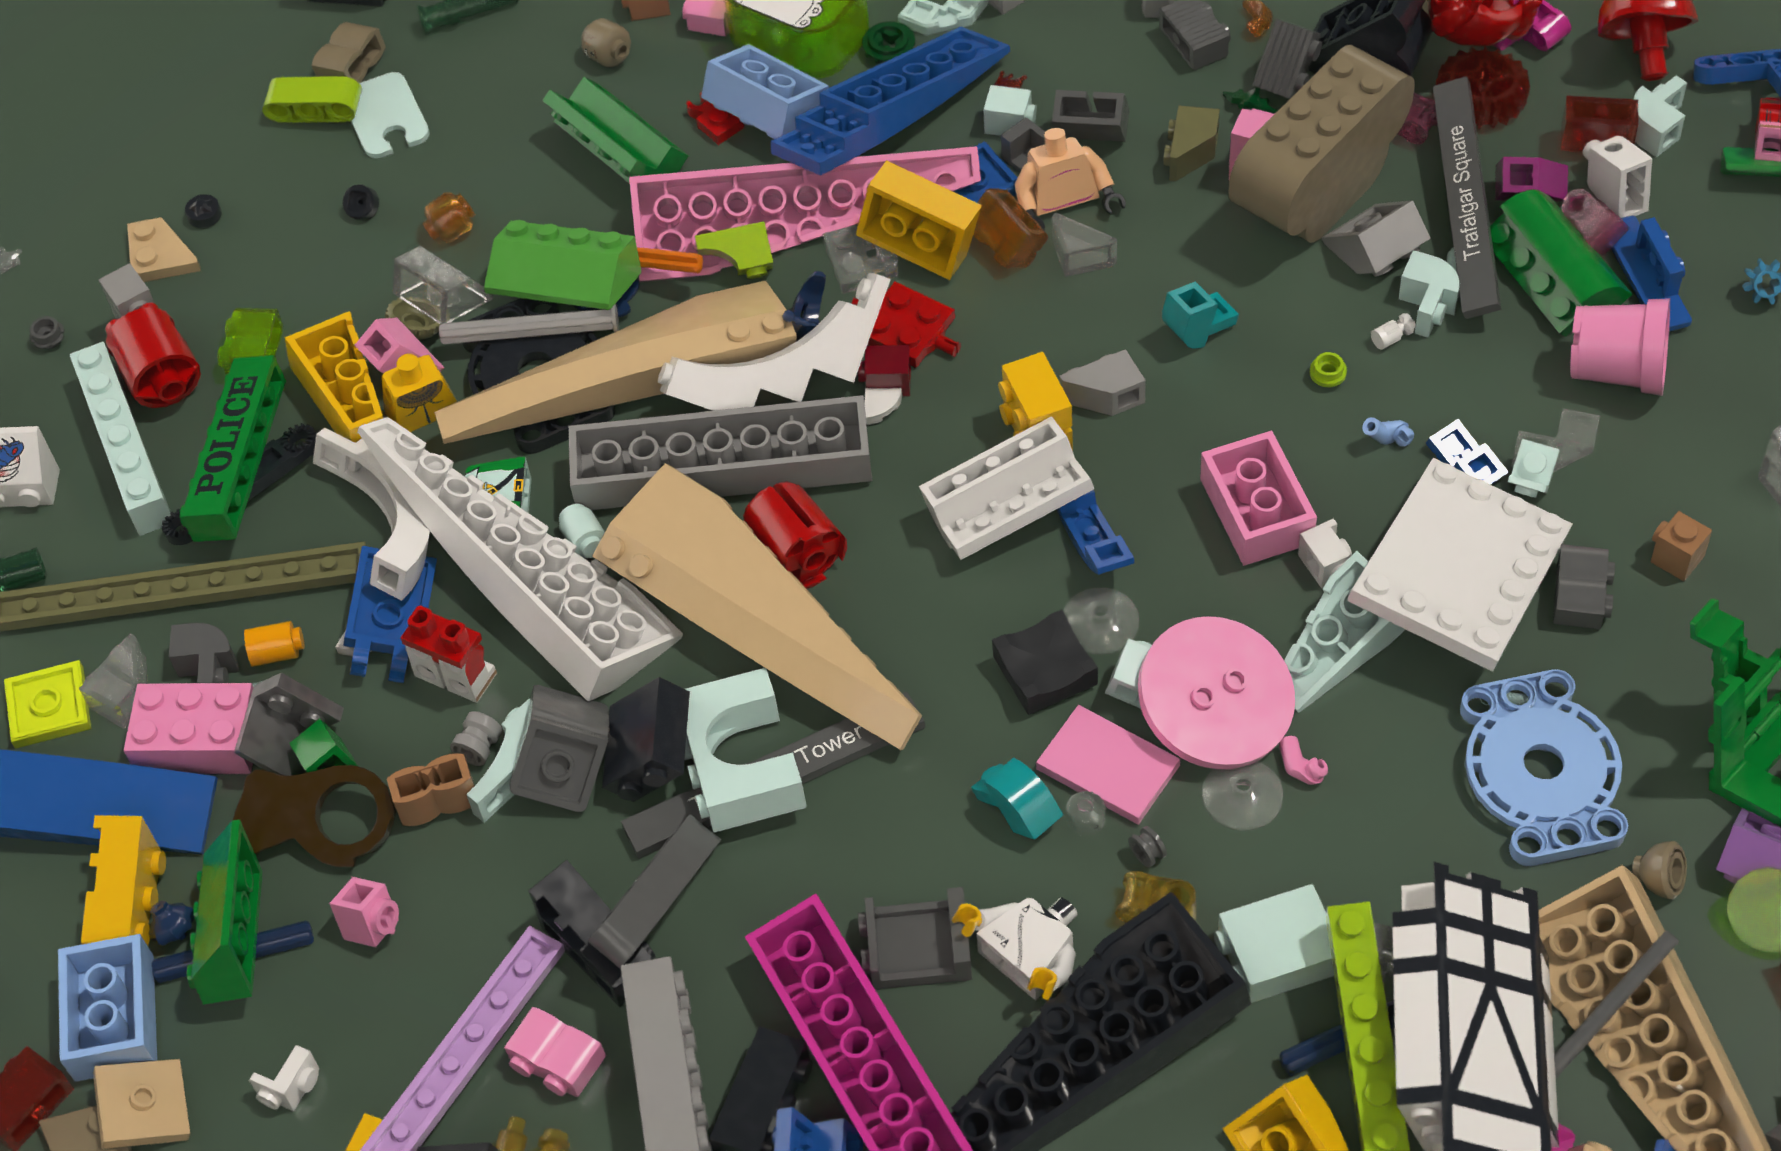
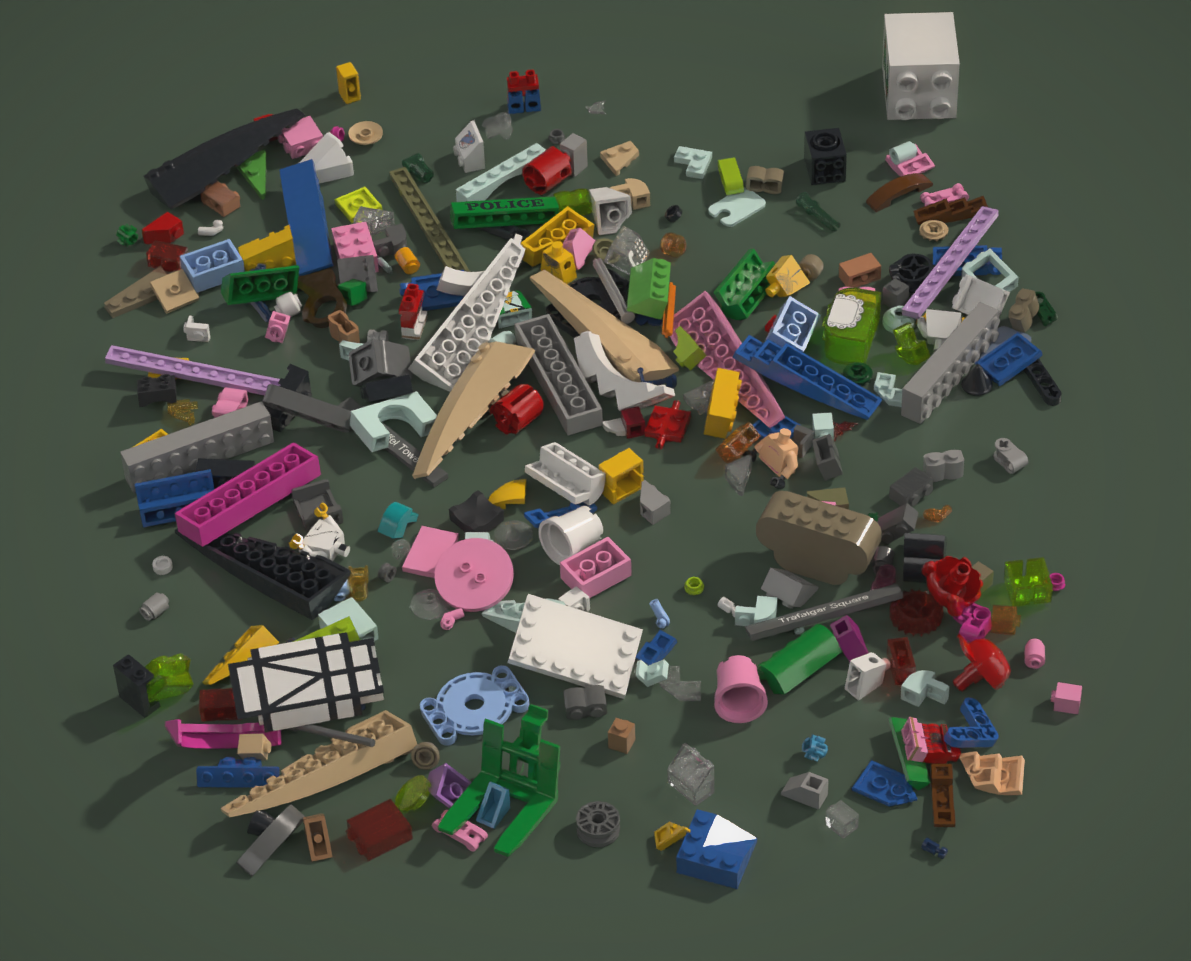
camera: 70 degrees right, 10 degrees down
black tile [185,194,222,228] -> none
teal brick [1162,281,1239,349] -> none
clear pink piece [1562,189,1630,256] -> none
blue bracket [1601,216,1692,331] -> none
none -> white head [274,292,302,317]
none -> yellow brick [488,479,527,509]
none -> white piece [538,506,603,565]
none -> white slope [589,187,632,235]
none -> tan brick [610,178,650,210]
none -> light aqua plate [674,146,712,179]
none -> yellow torso [765,255,810,297]

